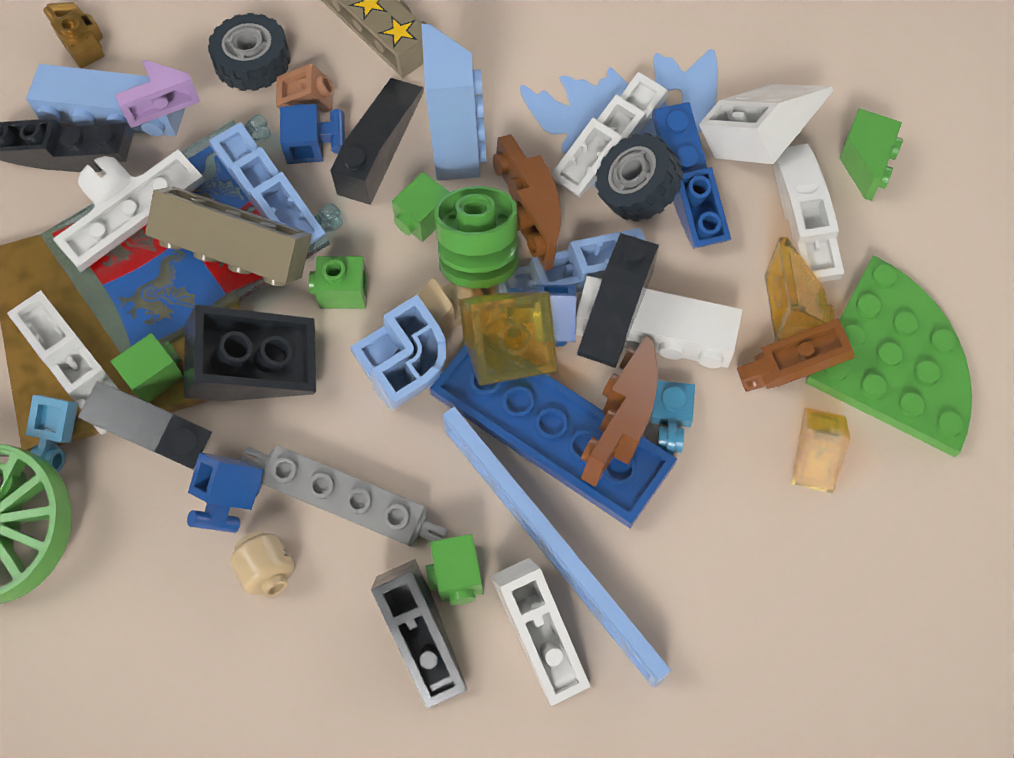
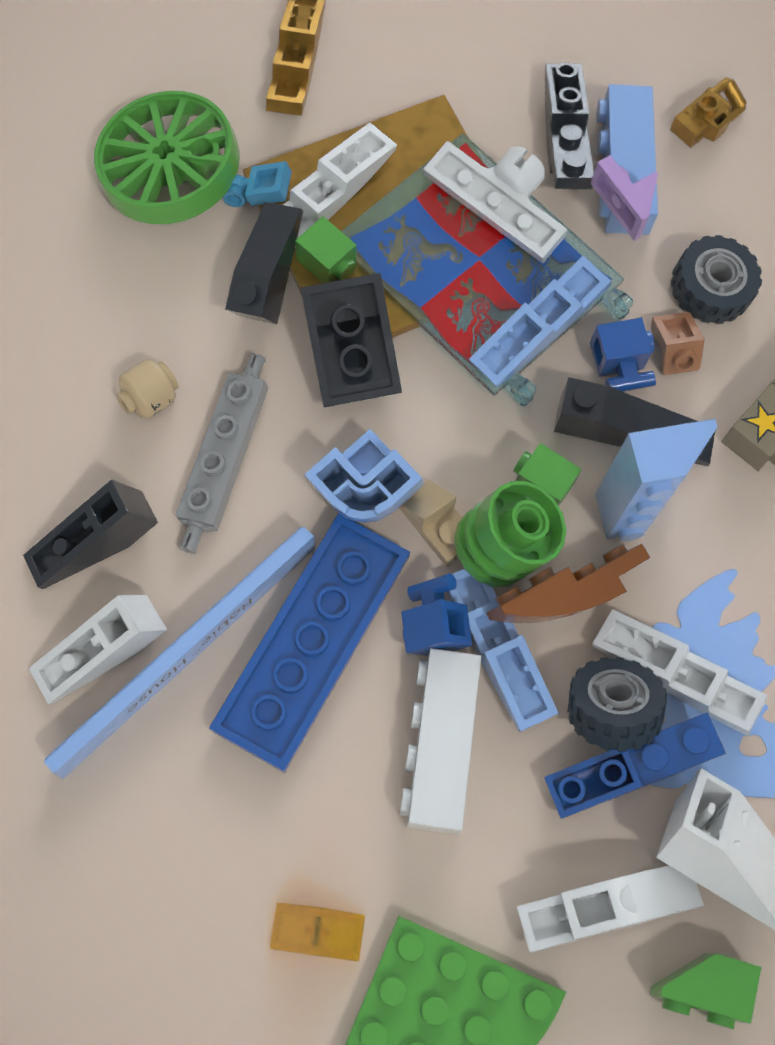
camera: 75 degrees right, 5 degrees up
dark tan brick [145,186,312,286] -> none
blue brick [187,452,263,533] -> none
bright green brick [309,256,368,309] -> none
bright green brick [426,534,483,605] -> none
clear yellow slope [459,291,558,385] -> none
black slope [577,233,659,368] -> none
dark orange slope [581,336,658,487] -> none
dark azure plate [650,380,695,456] -> none
dark orange hinge [737,318,855,392] -> none
clear yellow slope [764,237,835,342] -> none

